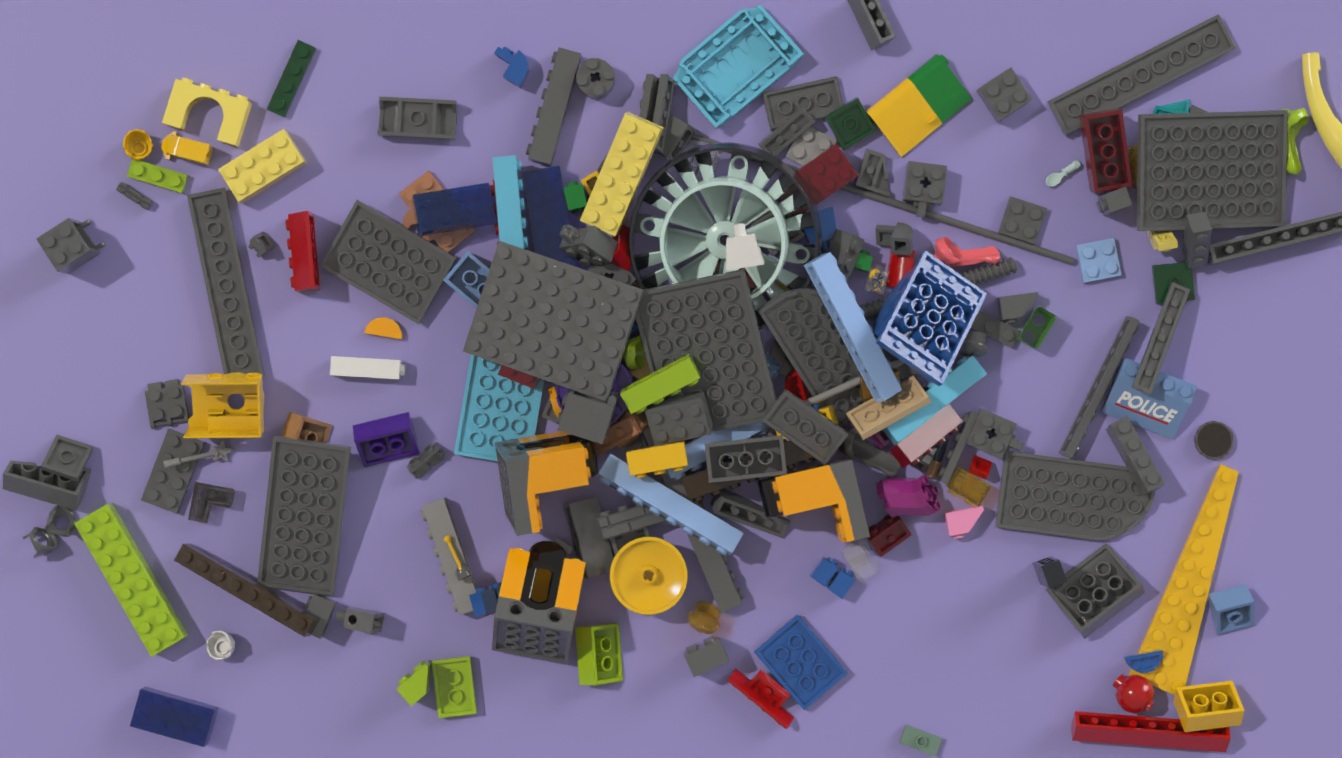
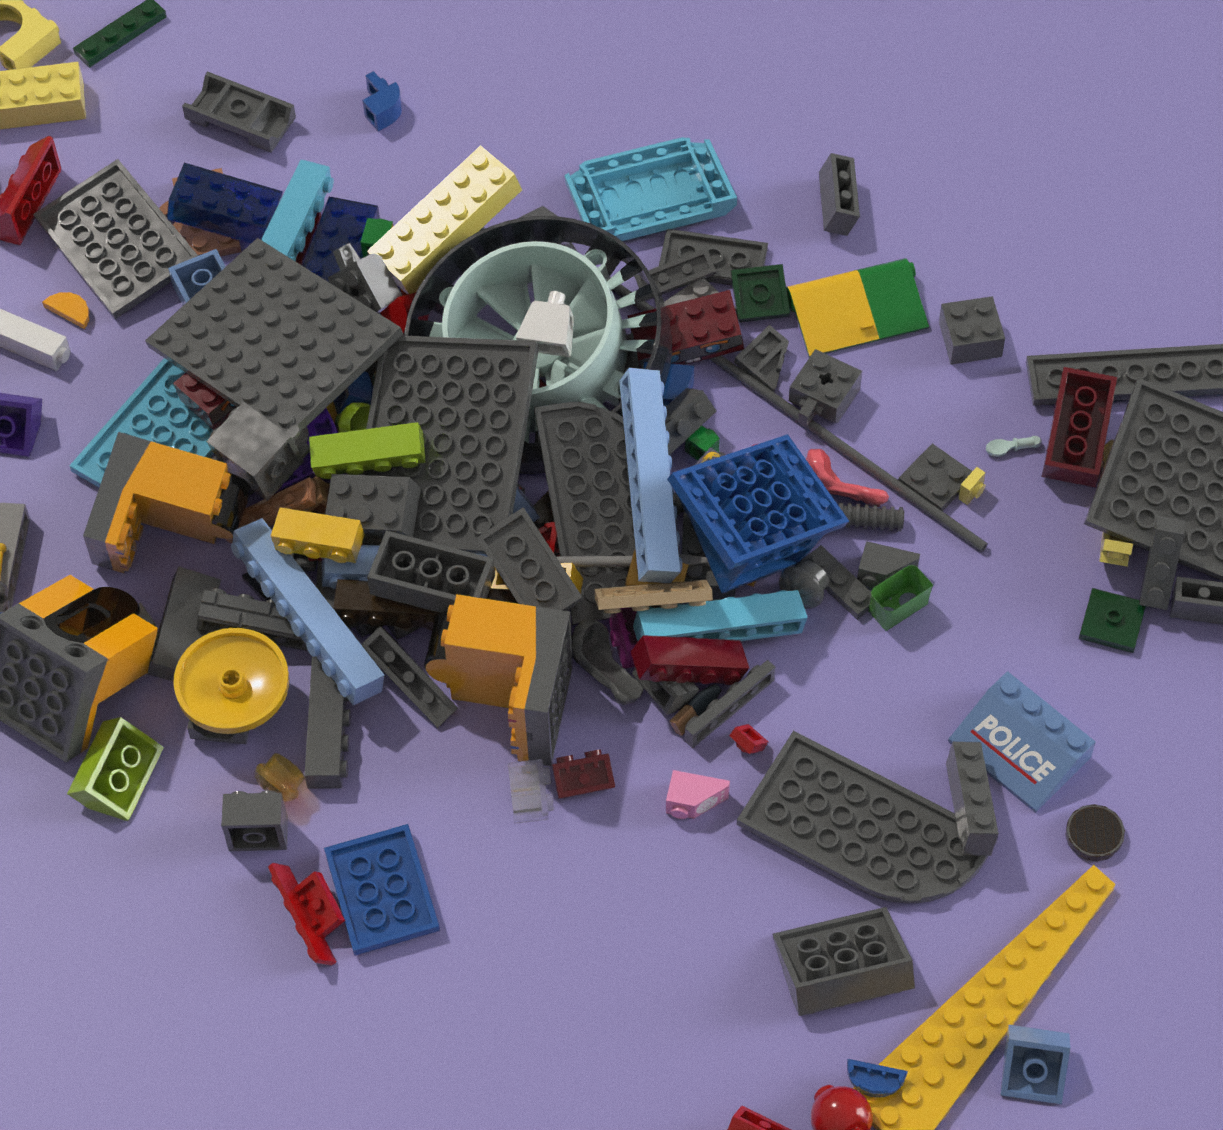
camera: 25 degrees right, 30 degrees down
dark grey hinge [407,442,446,479] -> none
dark grey brick [526,47,582,166] -> none
dark grey brick [576,58,615,99] -> none
dark grey brick [639,74,675,154] -> none
blue piece [810,557,855,599] -> none
dark grey brick [875,222,913,255] -> none
magenta brick [876,475,941,518] -> none
sand green plate [899,725,942,757] -> none
clear yellow brick [945,466,992,507] -> none
dark grey hinge [966,408,1023,459] -> none
black brick [1032,556,1068,590] -> none
dark grey plate [1059,316,1139,459] -> none
light blue plate [1076,238,1122,283] -> none
dark grey piece [1096,187,1133,216] -> none
dark grey plate [1131,282,1190,395] -> none
none -> light yellow plate [959,467,986,505]

